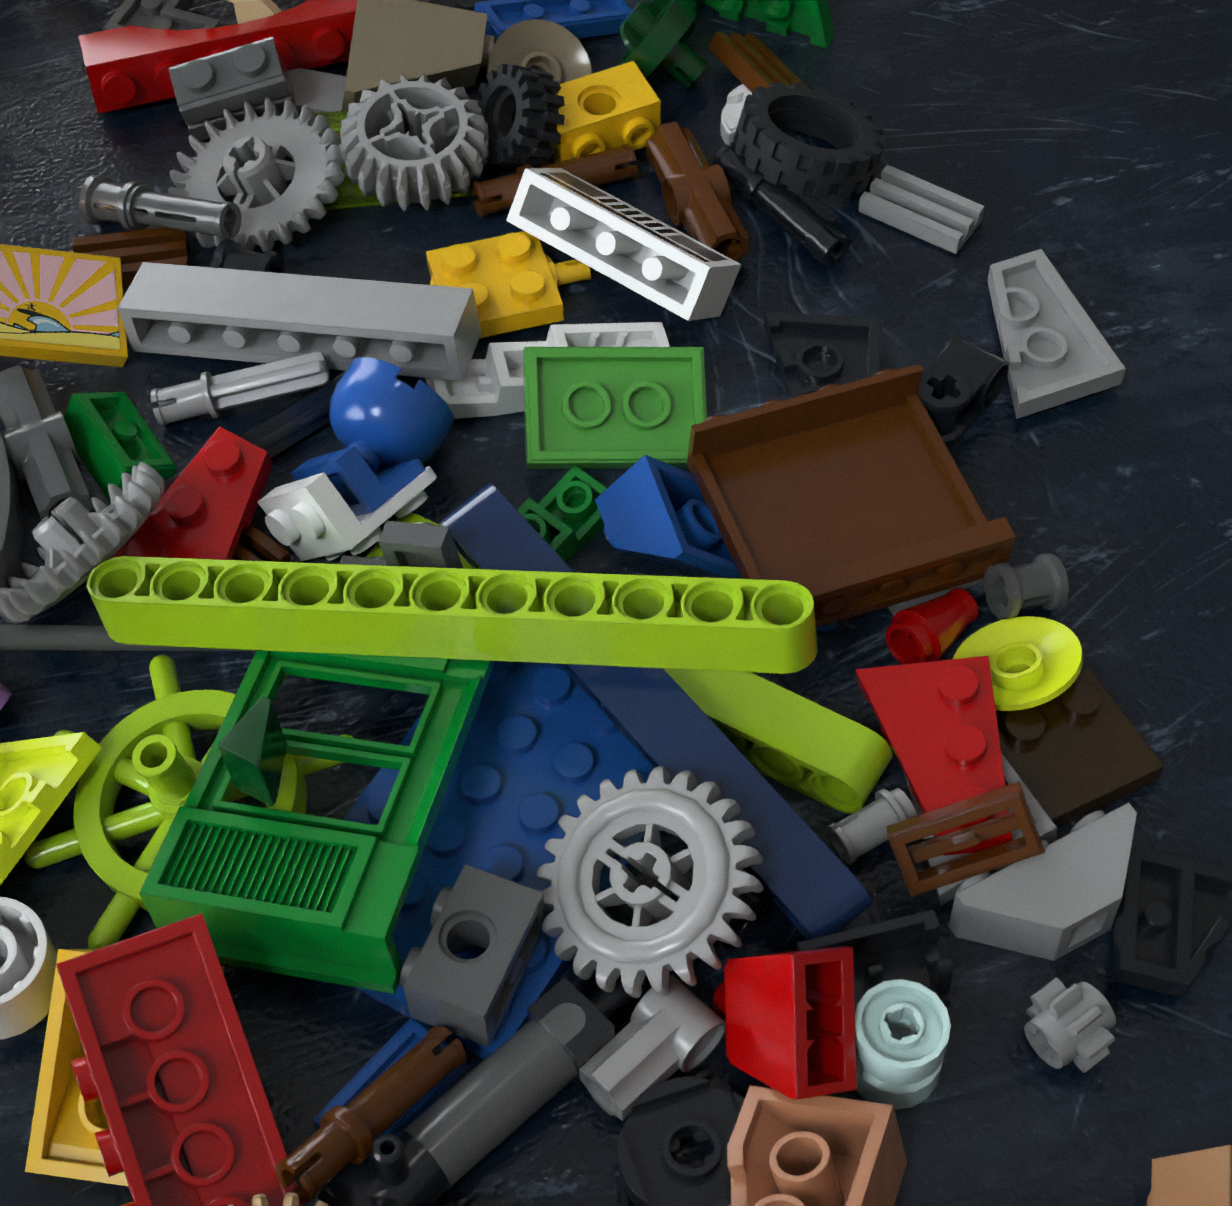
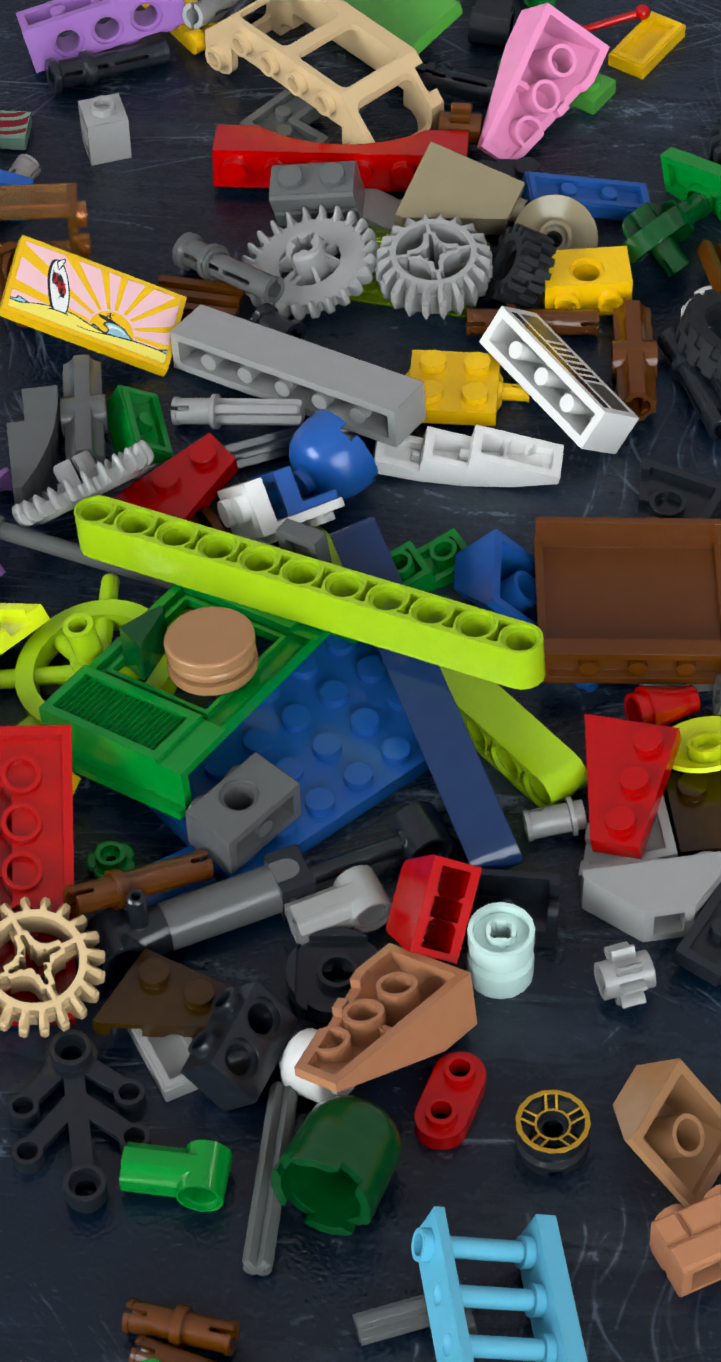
camera: 20 degrees right, 5 degrees down
bright green tile [523,347,707,469] -> none
light grey gear [537,766,764,998] -> none
reddish brown tile [886,782,1045,897] -> none
none -> green plate [86,840,135,879]
none -> medium nougat head [164,607,259,696]

